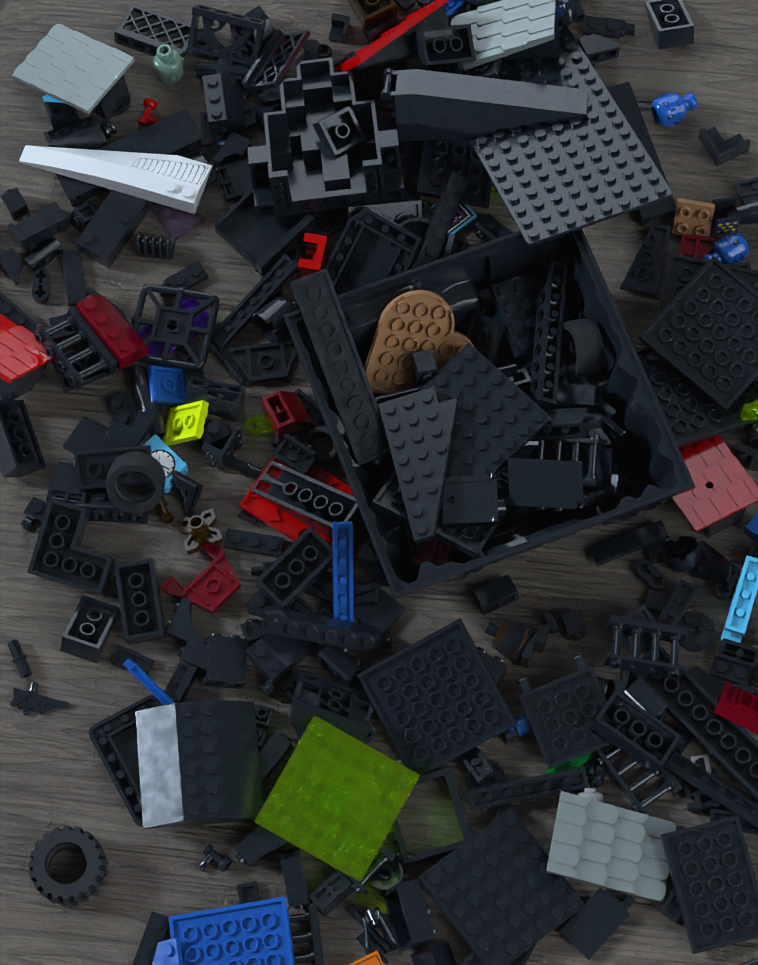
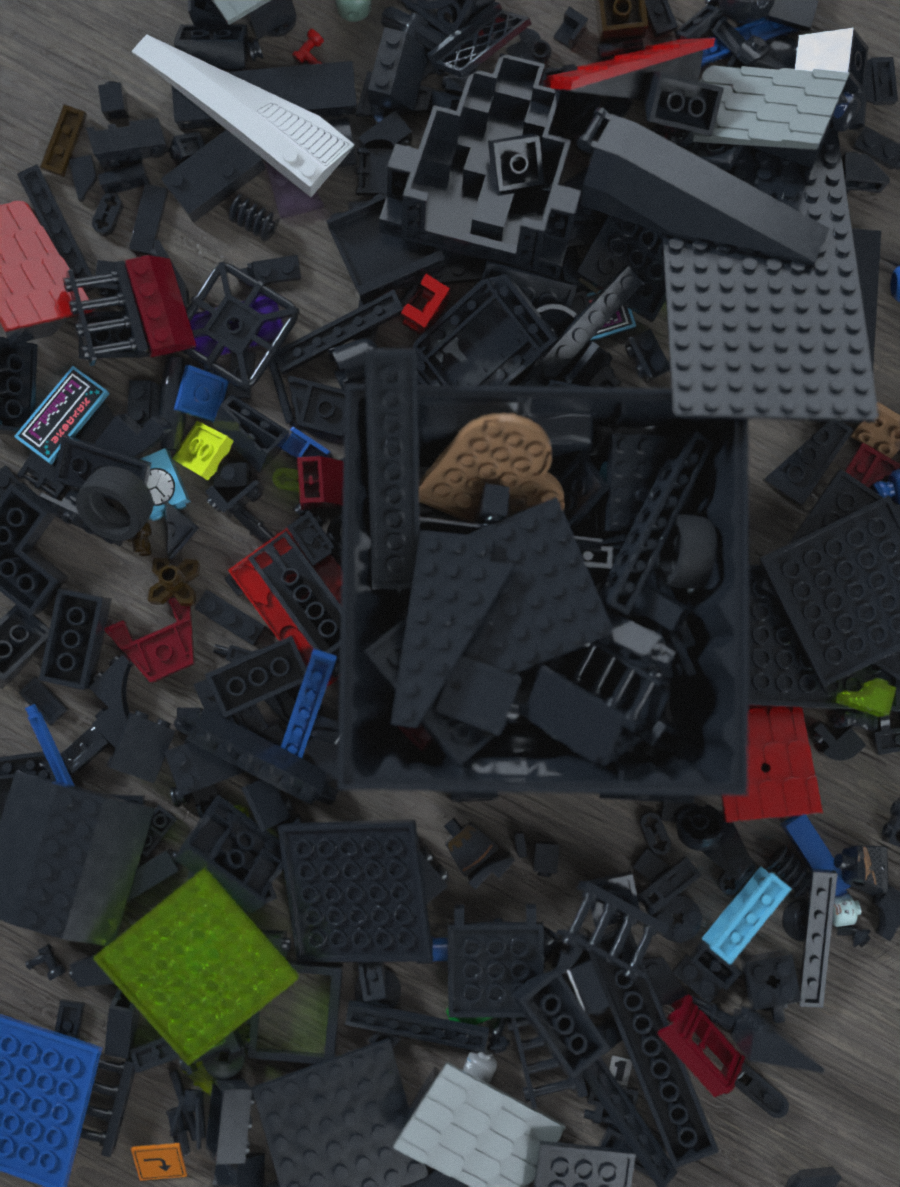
camera: 20 degrees right, 15 degrees up
none -> tile [14,366,110,465]
none -> blue panel [282,426,333,459]

